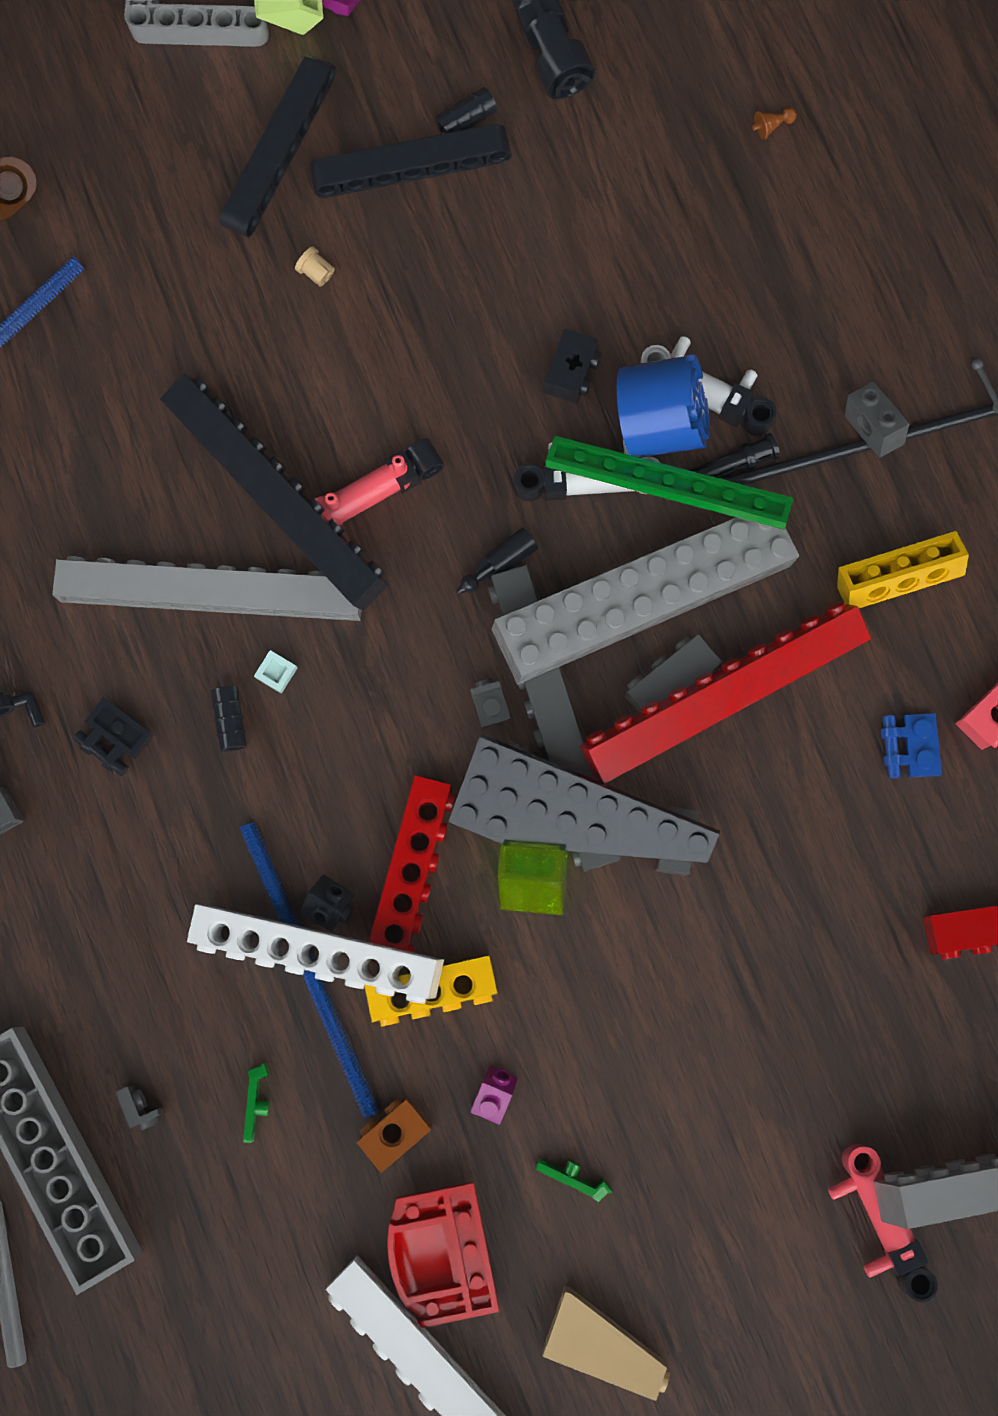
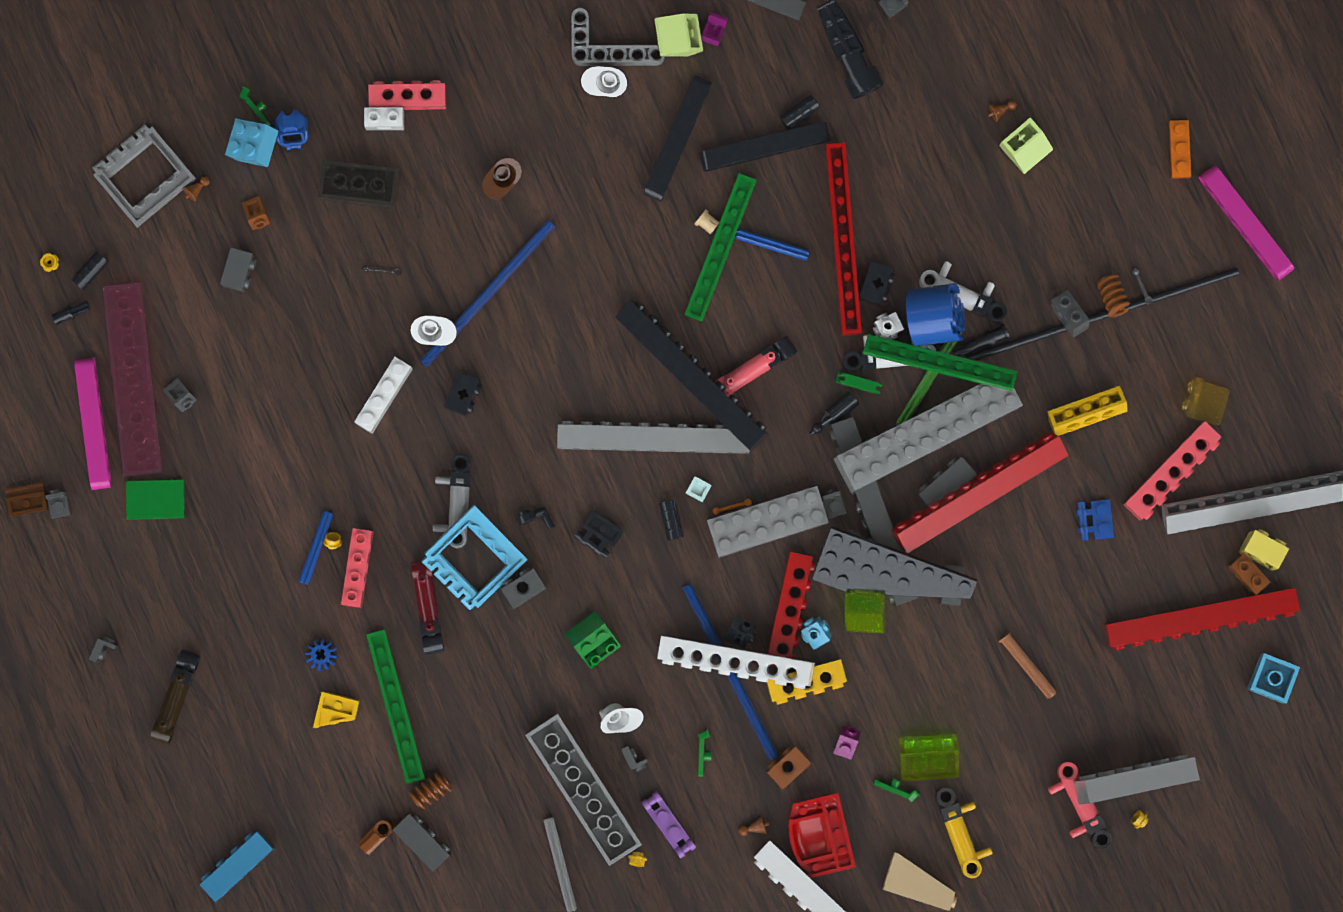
camera: 10 degrees left, 5 degrees up
none -> green slope [564,611,621,669]
none -> white piece [581,66,627,97]
none -> white piece [599,703,643,733]
none -> yellow plate [628,852,647,867]
none -> medium lavender plate [641,791,696,859]
none -> green plate [684,173,757,322]
none -> light grey brick [707,486,829,558]
none -> orange hinge [713,499,752,515]
none -> blue axle [736,229,809,260]
none -> dark orange piece [739,816,769,836]
none -> medium azure brick [801,616,832,650]
none -> red brick [825,143,862,336]
none -> green piece [835,371,882,394]
none -> white brick [873,312,904,340]
none -> bright green axle [896,331,962,425]
none -> clear neon green slope [899,734,959,781]
none -> yellow piece [935,787,992,878]
none -> nougat axle [998,632,1056,699]
none -> yellowish green slope [999,118,1053,174]
none -> dark orange piece [1097,274,1130,317]
none -> yellow plate [1131,810,1148,829]

